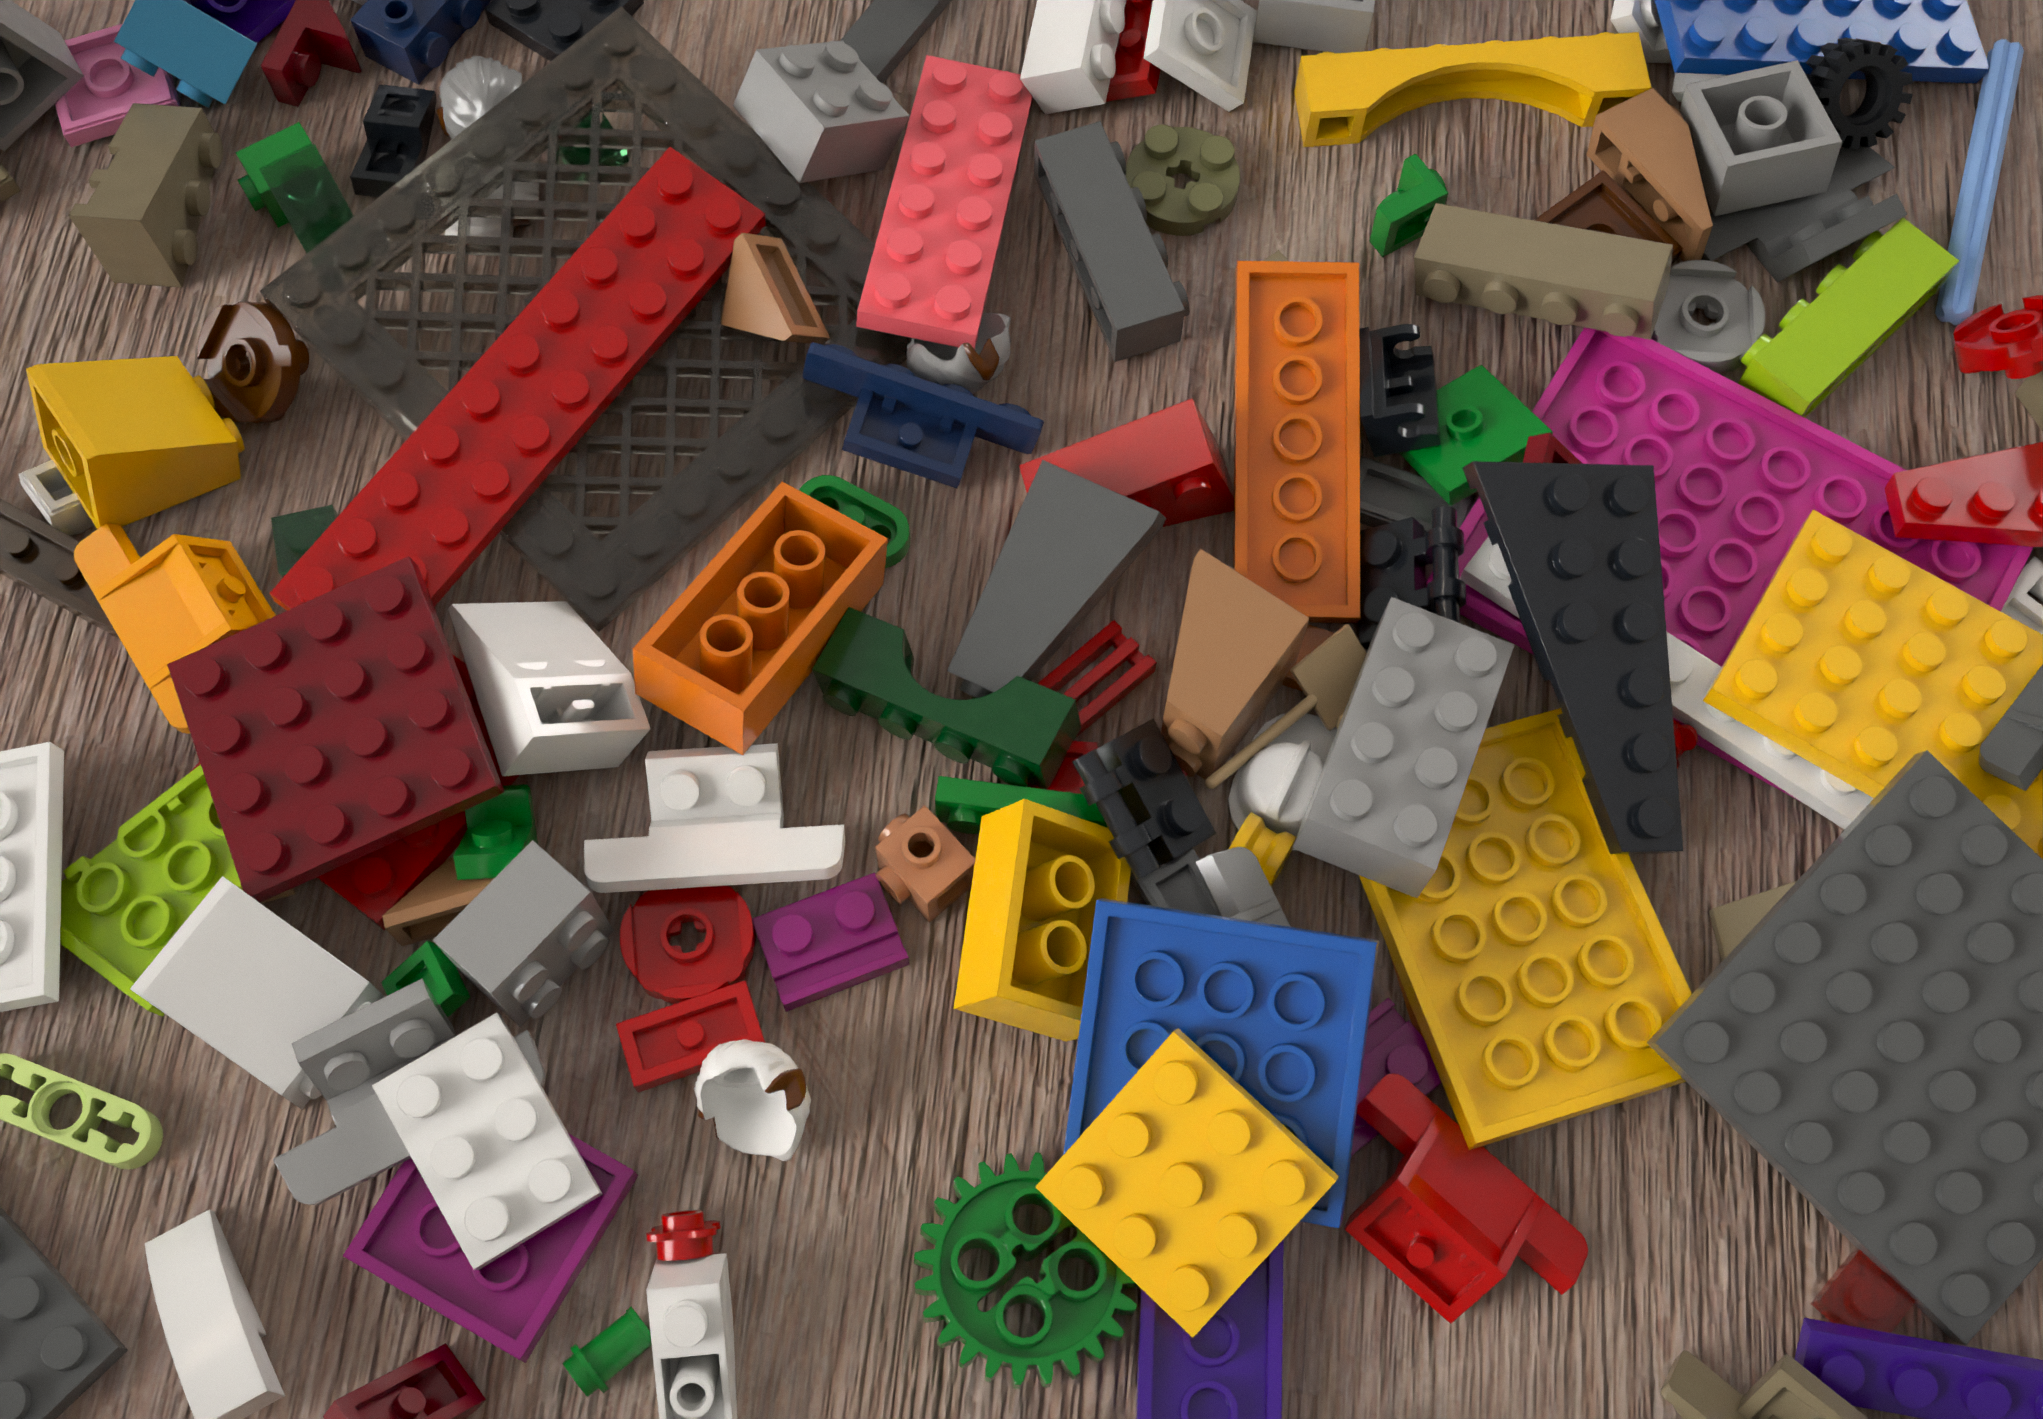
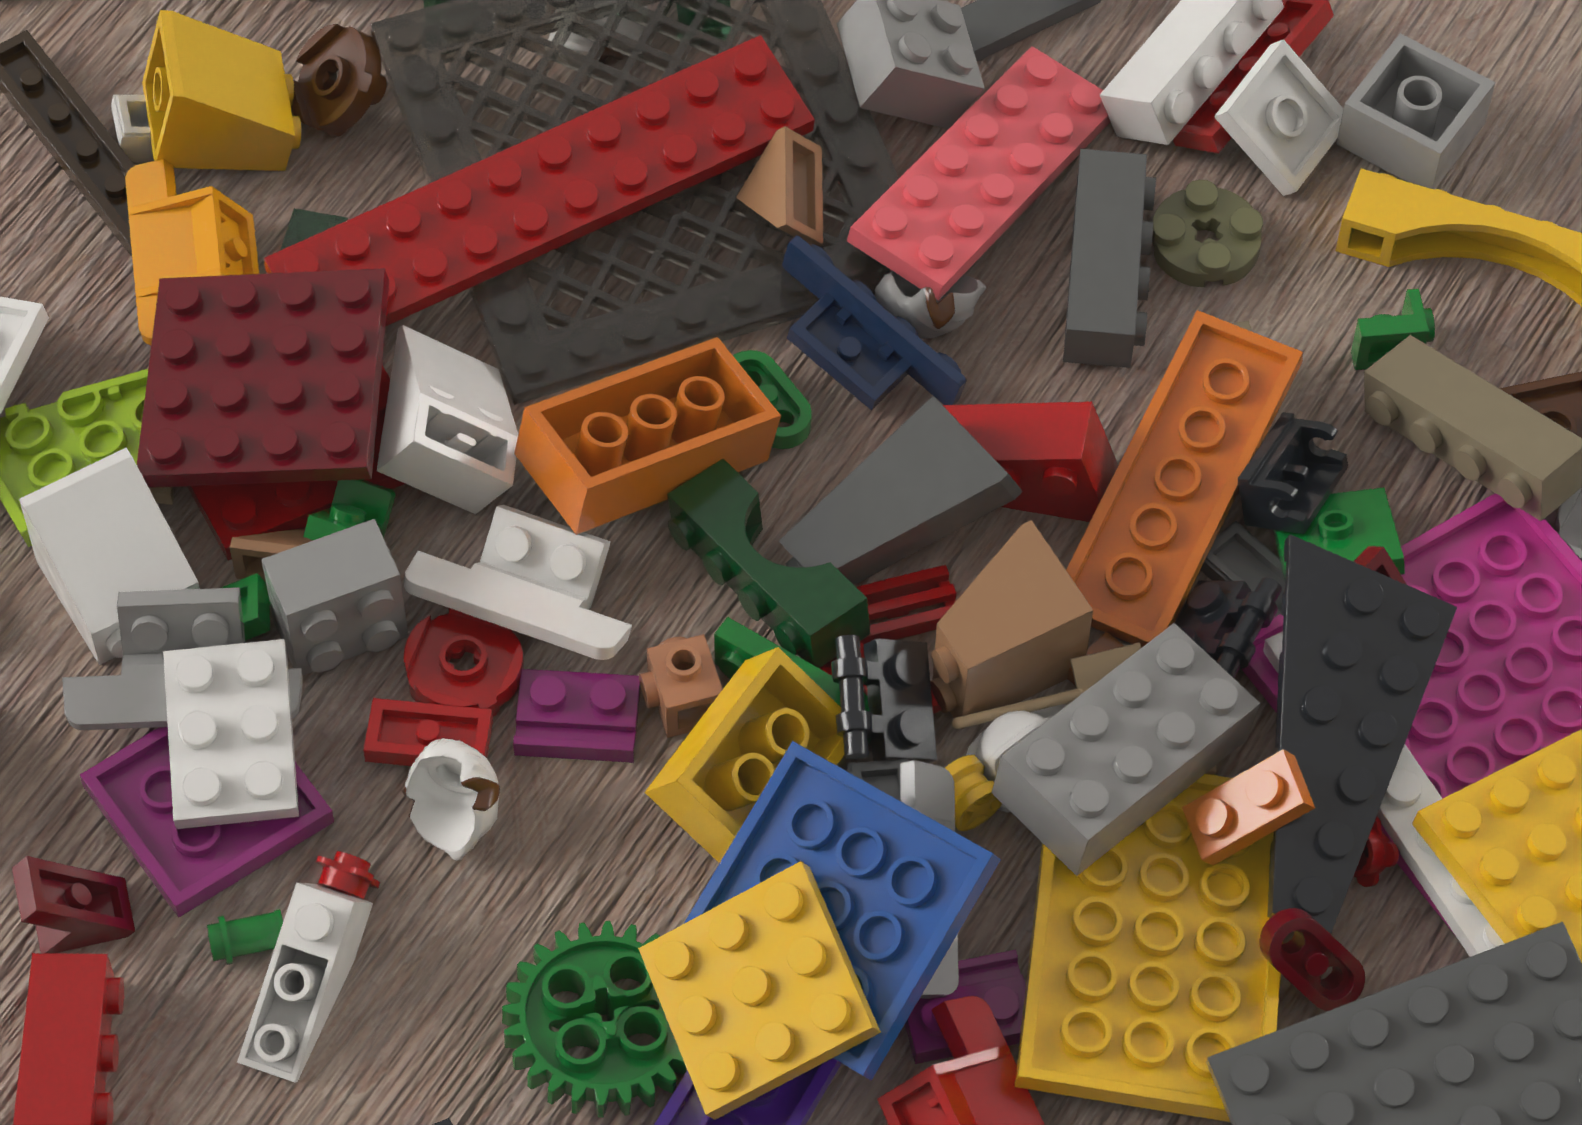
camera: 25 degrees right, 10 degrees down
none -> orange plate [1182,749,1315,866]
none -> dark red plate [1259,908,1365,1011]

